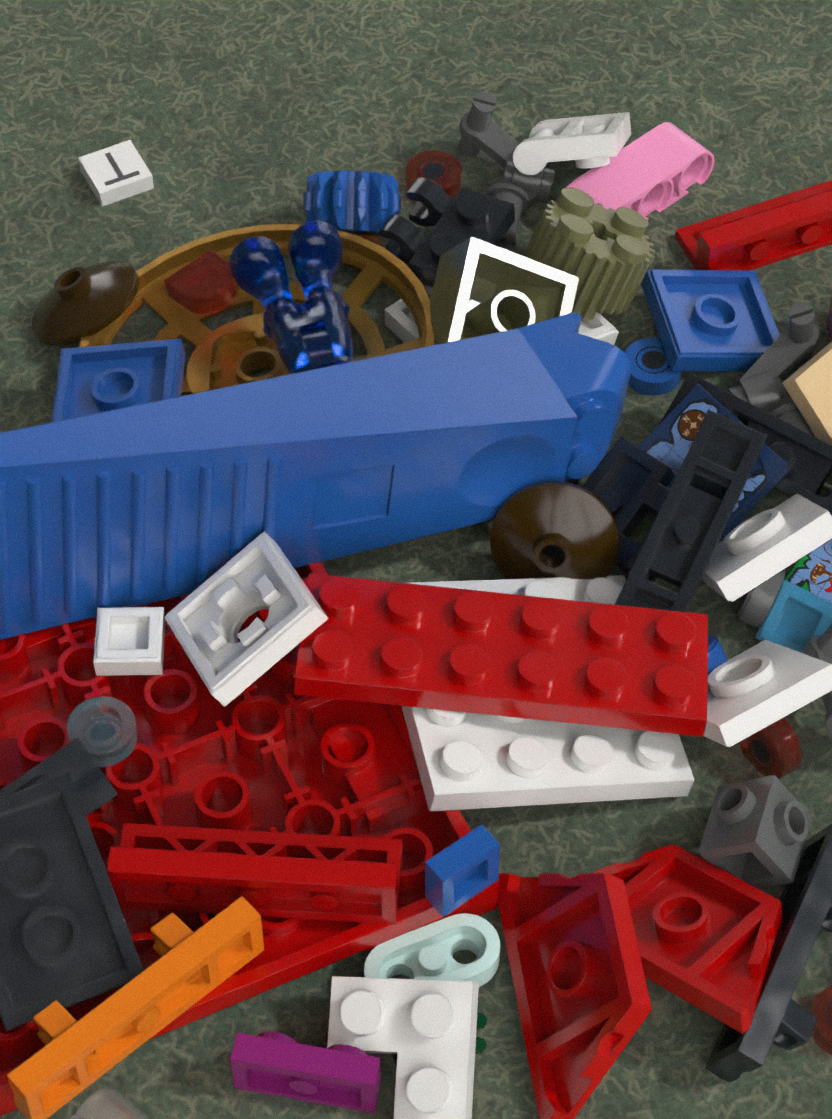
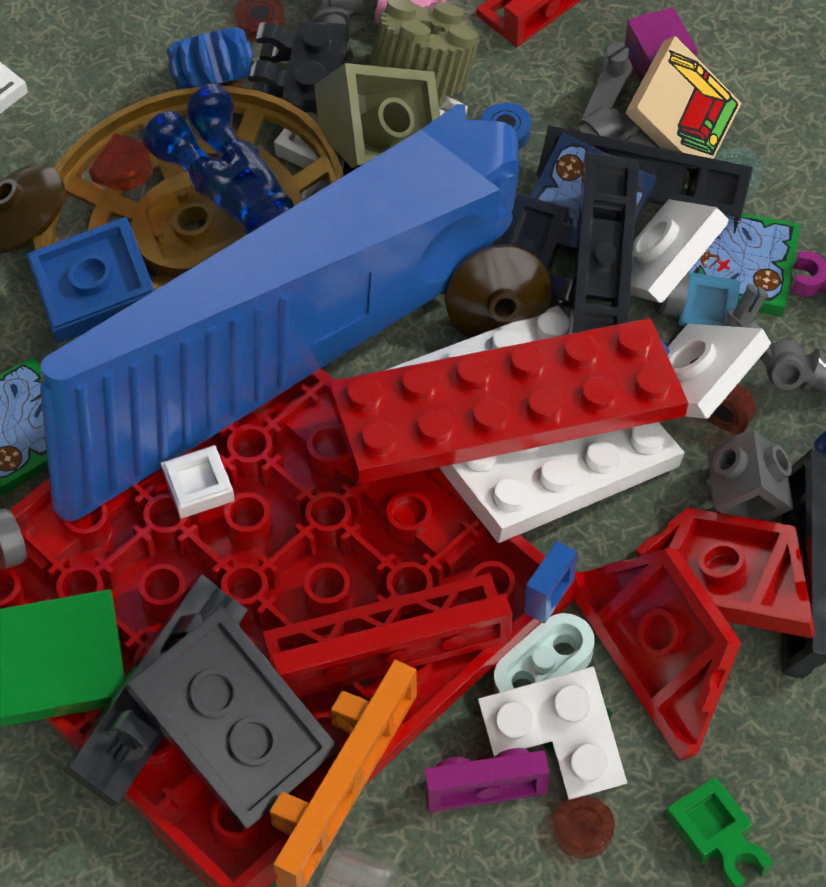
camera: 20 degrees left, 5 degrees up
clear light blue tile [67,696,137,767] -> none
white piece [164,531,329,706] -> none
blue tile [641,269,780,371] -> none

